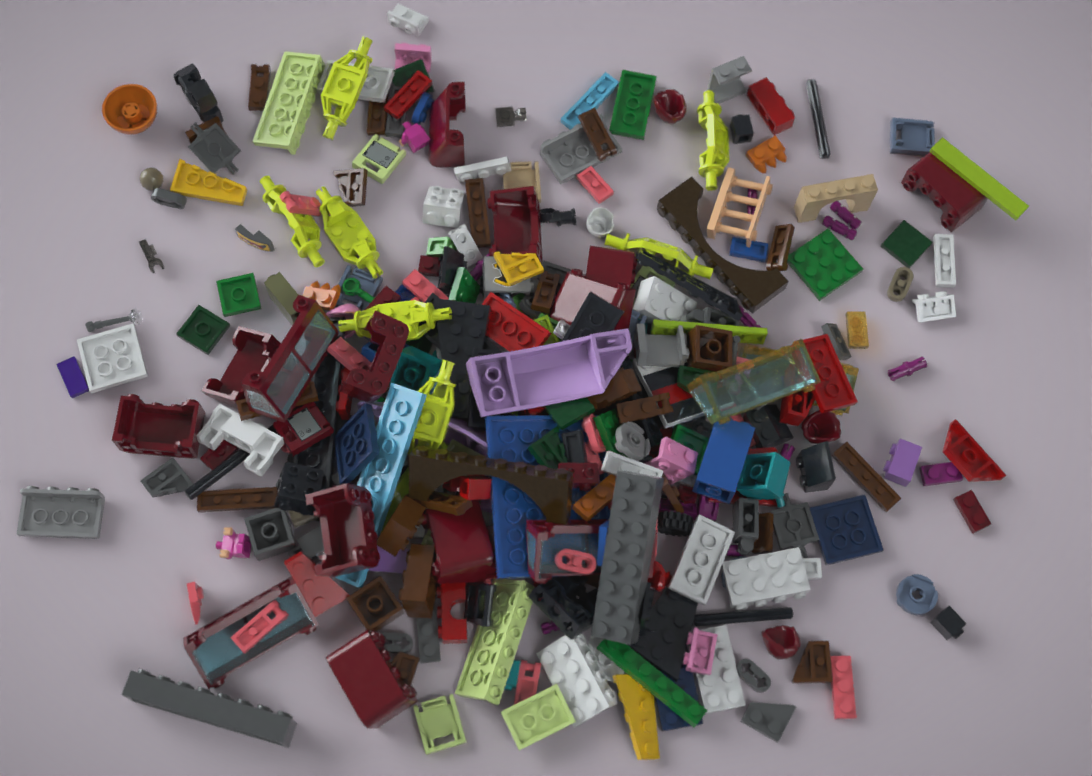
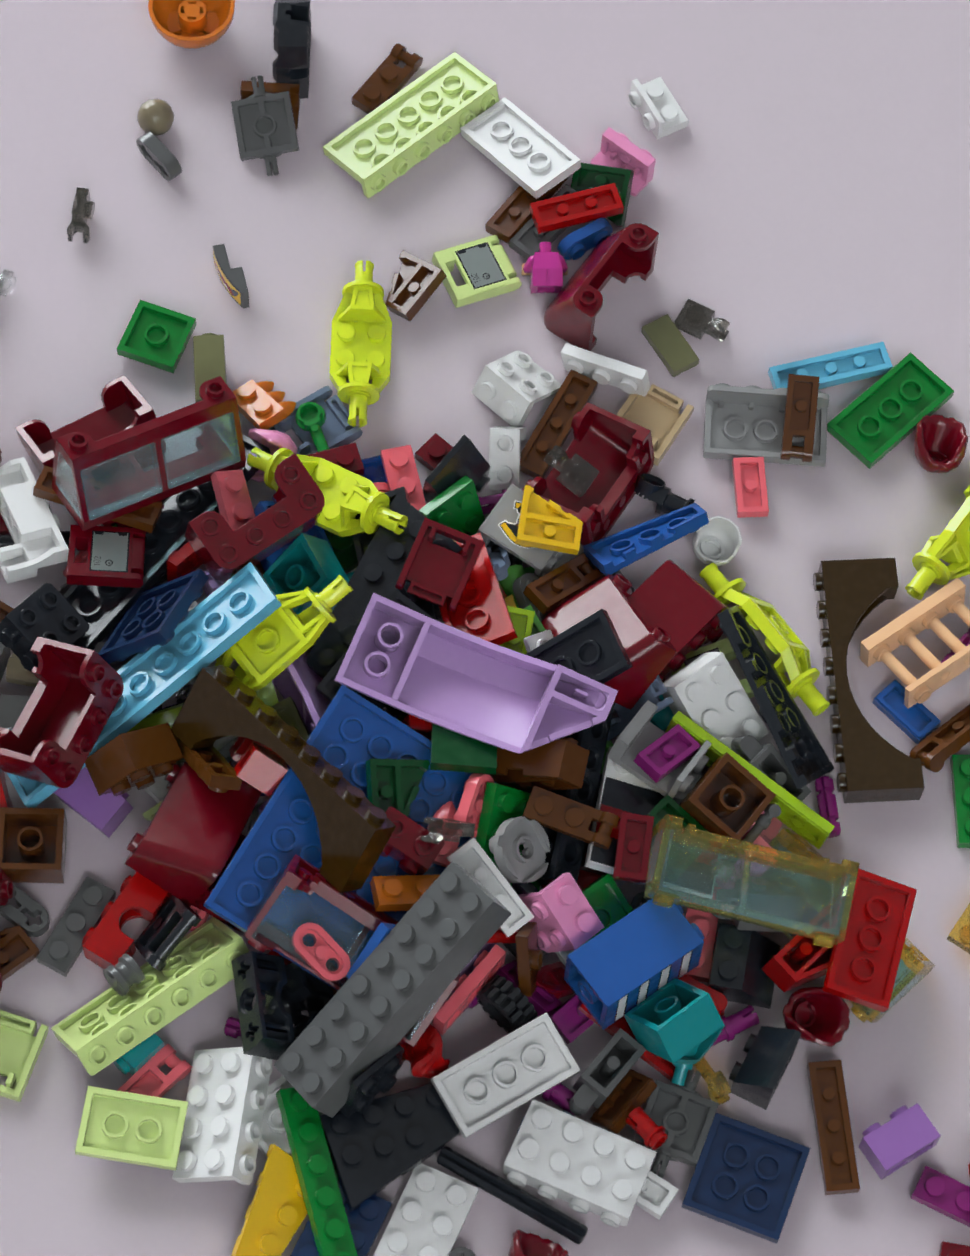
camera: 35 degrees right, 5 degrees down
yellow wing [170,158,247,206] -> none
dark green tile [176,305,231,355] -> none
neon yellow plate [260,175,325,268] -> none
coral plate [280,191,321,216] -> none
neon yellow plate [321,36,373,140] -> none
reddish brown brick [399,544,438,619] -> none
bright green bracket [426,237,457,257] -> none
black tile [562,430,588,463] -> none
bright pink bracket [683,627,717,676] -> none
dark grey plate [821,323,852,360] -> none
none -> dark grey wheel [103,954,145,996]
none -> dark red container [395,517,484,613]
none -> clear smoke plate [421,817,475,844]
none -> clear smoke plate [543,445,600,498]
none -> blue wing [583,503,709,576]
none -> dark red plate [613,812,654,883]
none -> red pin [625,1107,668,1150]
none -> magenta plate [634,724,701,783]
none -> olive tile [641,314,699,377]
none -> clear yellow bar [694,1056,732,1105]

